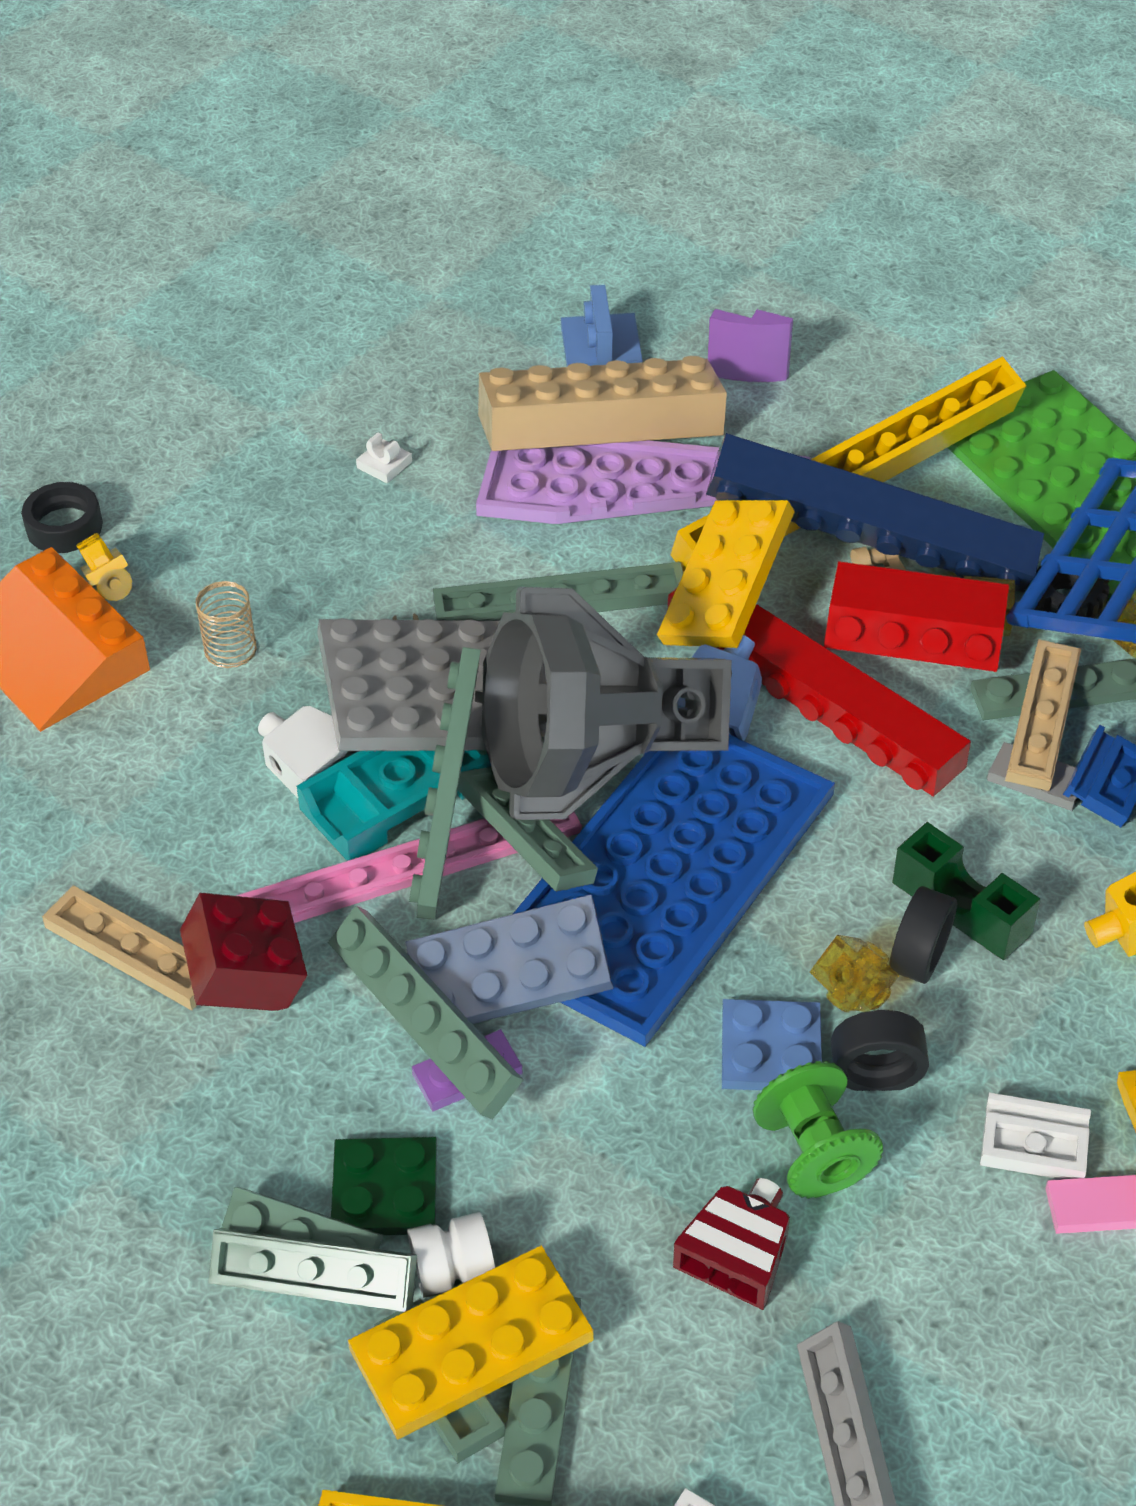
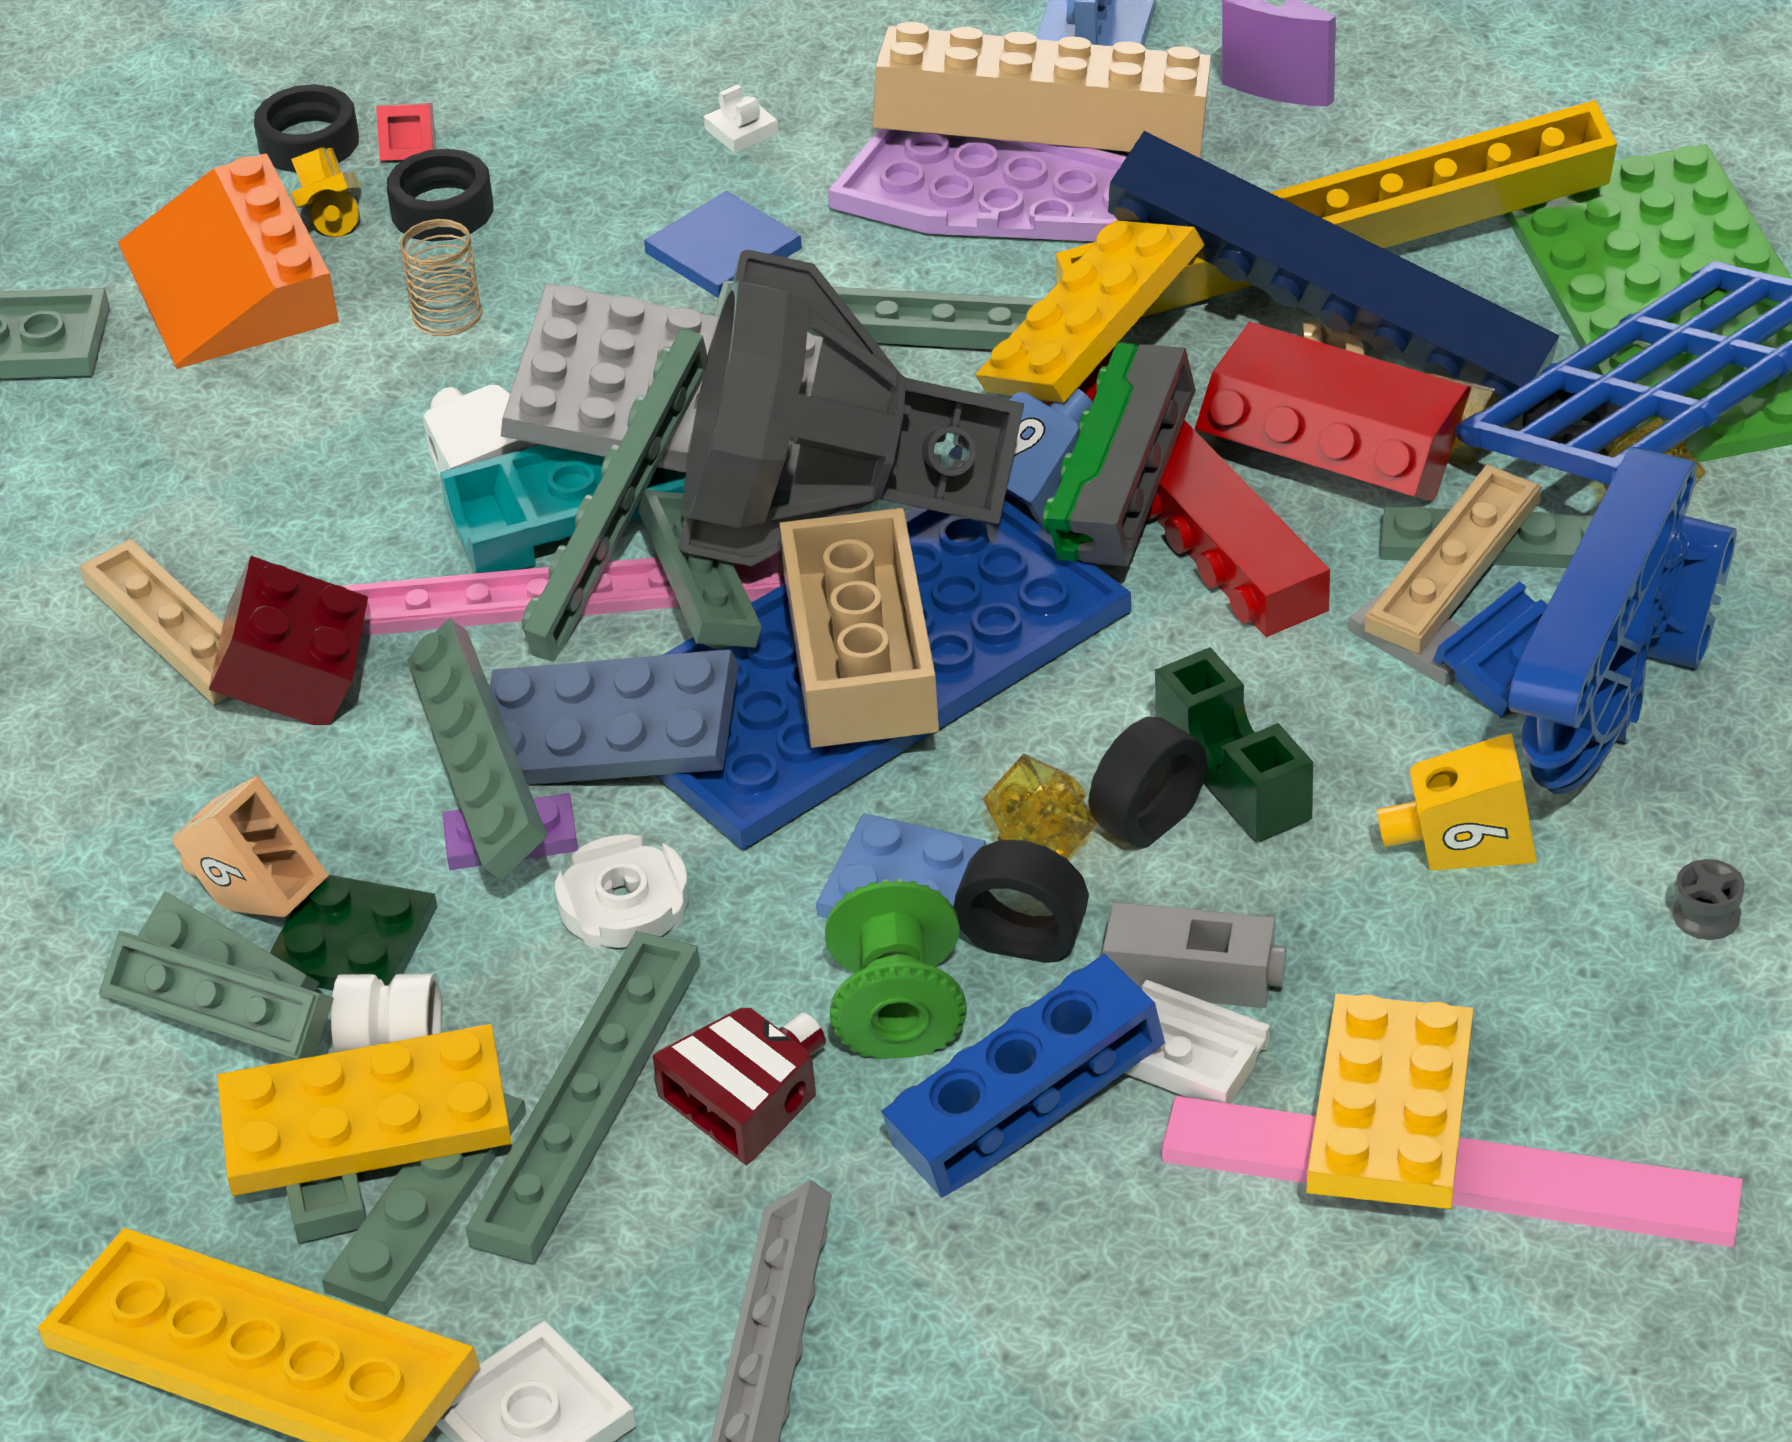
camera: 20 degrees right, 5 degrees down
none -> light nougat torso [172,776,329,917]
none -> coral tile [376,103,436,161]
none -> black tyre [387,148,494,242]
none -> sand green plate [466,931,700,1264]
none -> white plate [555,834,689,949]
none -> tile [644,191,802,298]
none -> tan brick [779,508,939,748]
none -> blue brick [881,953,1165,1198]
none -> dark grey piece [1043,342,1196,567]
none -> light grey brick [1103,902,1287,1009]

